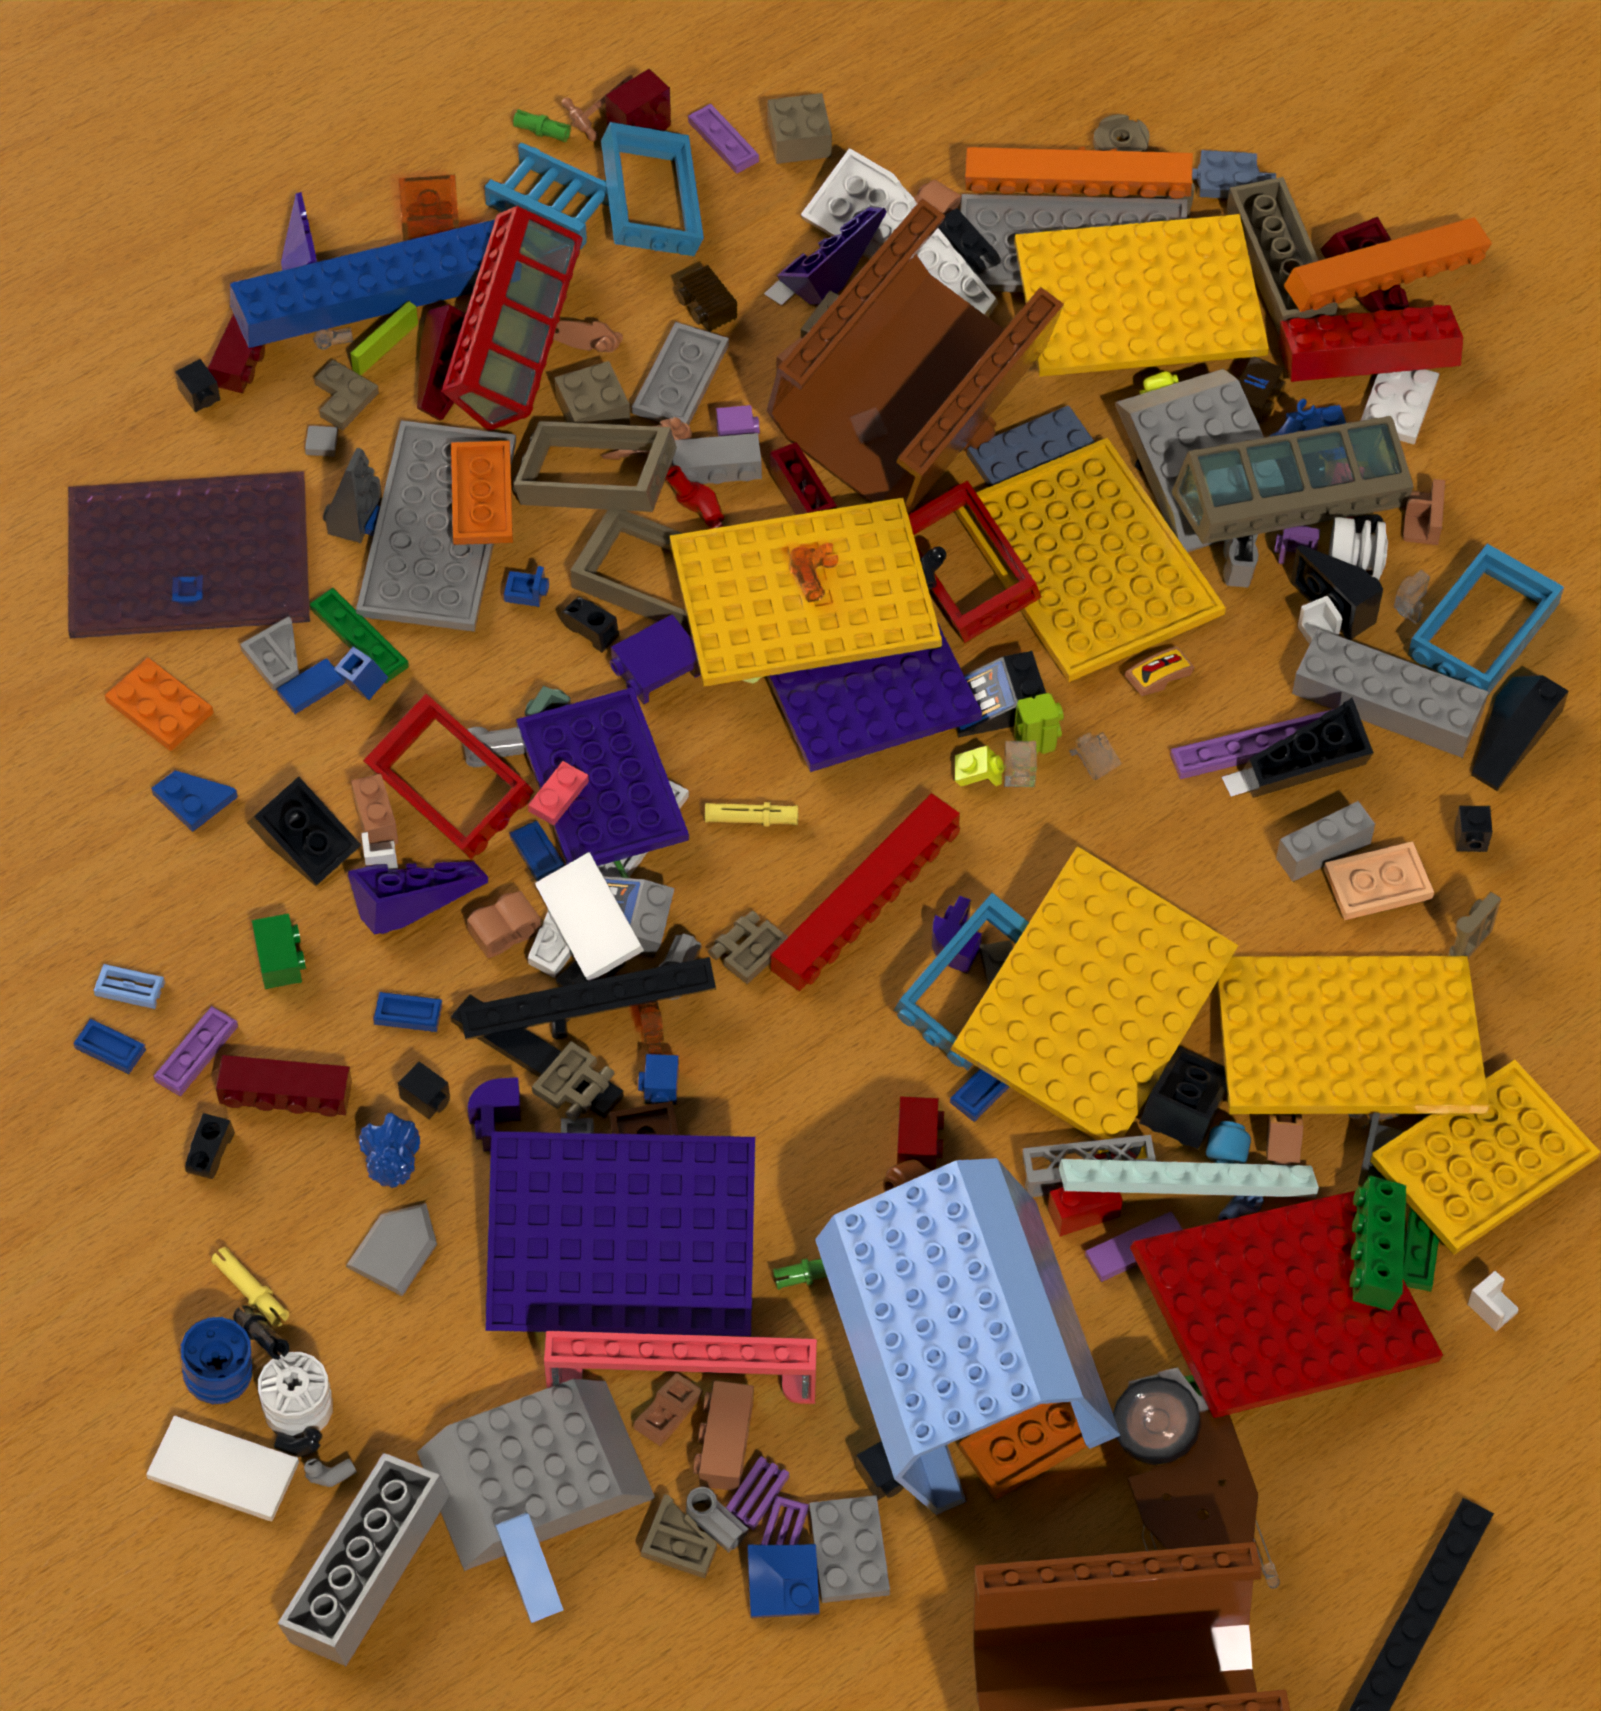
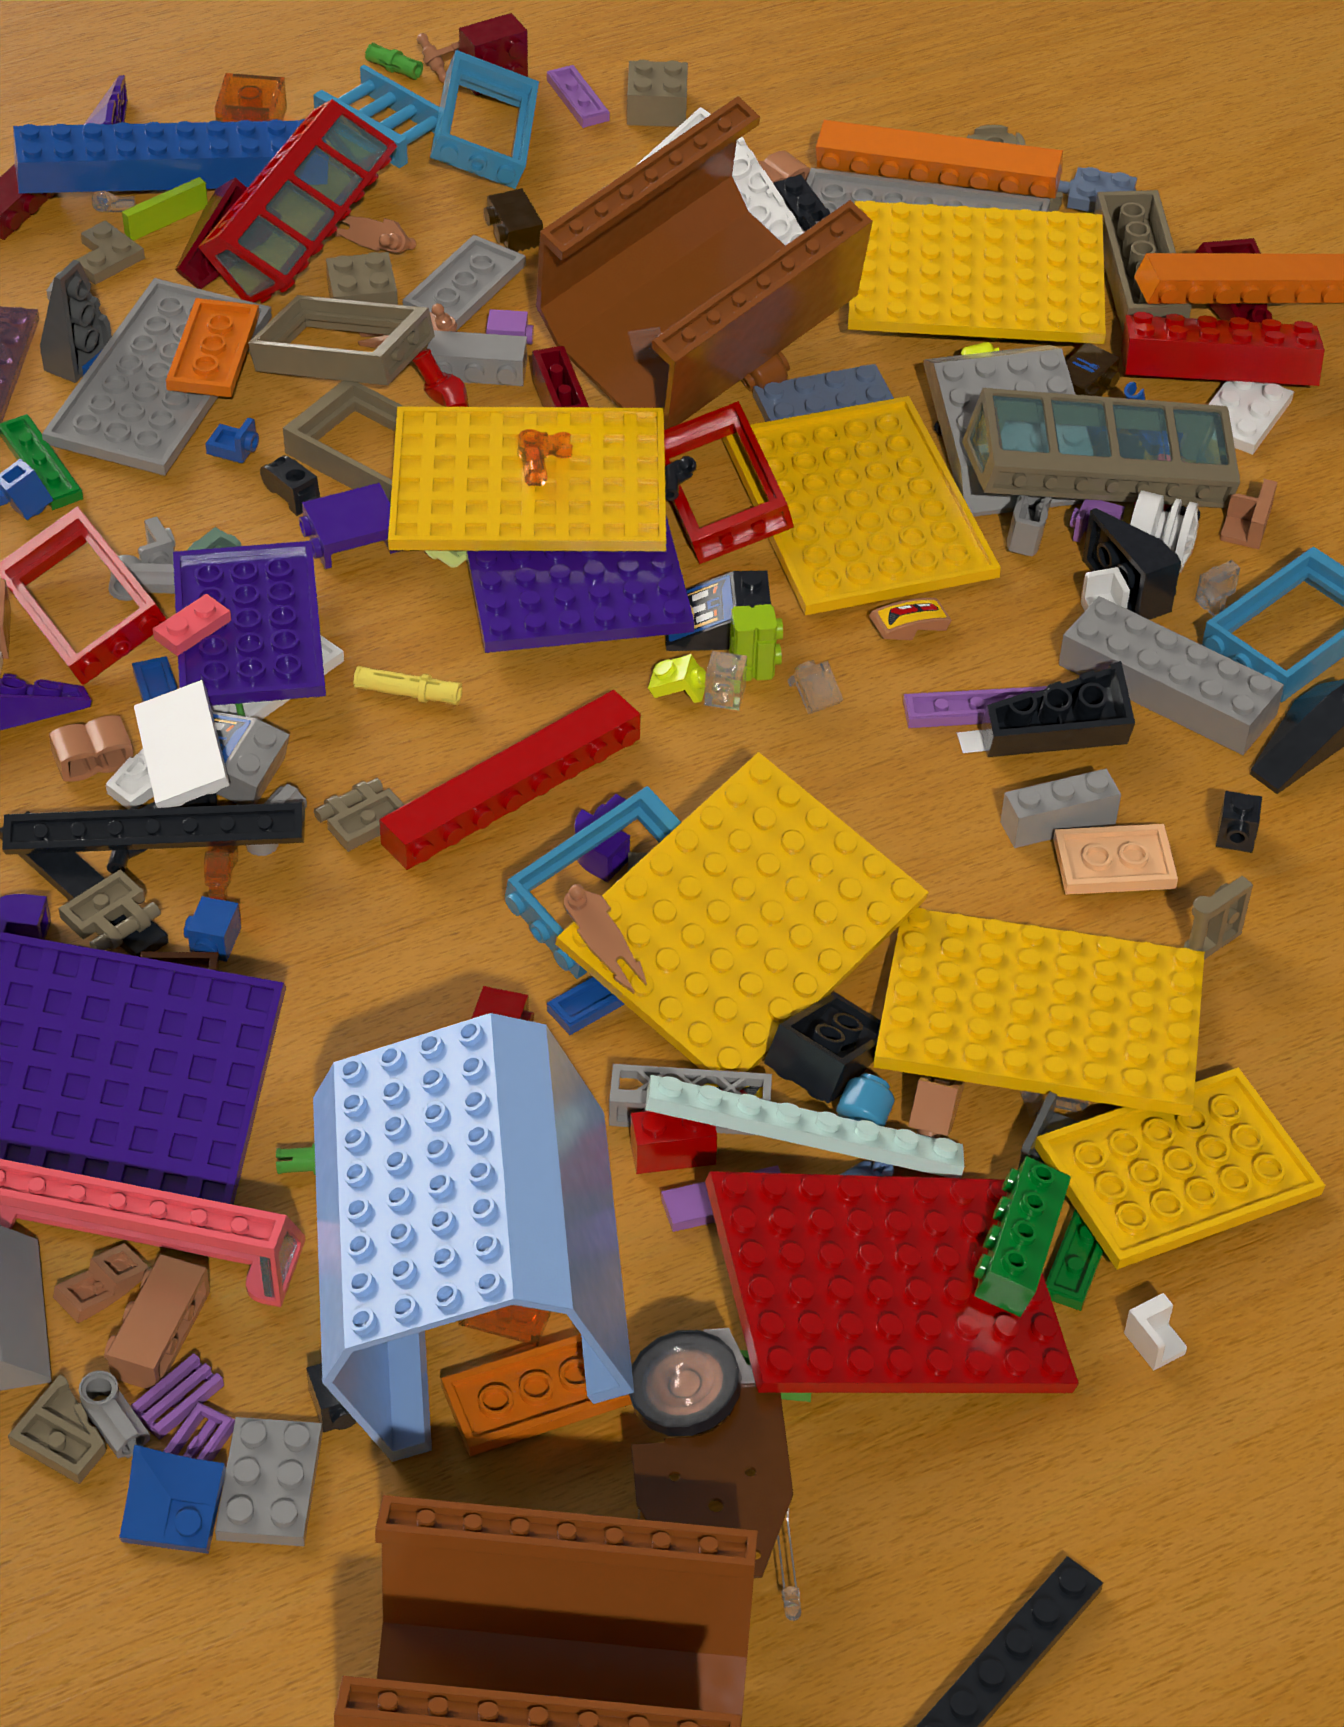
camera: 10 degrees right, 10 degrees down
none -> light grey bracket [138,516,175,564]
none -> nougat piece [564,884,647,994]

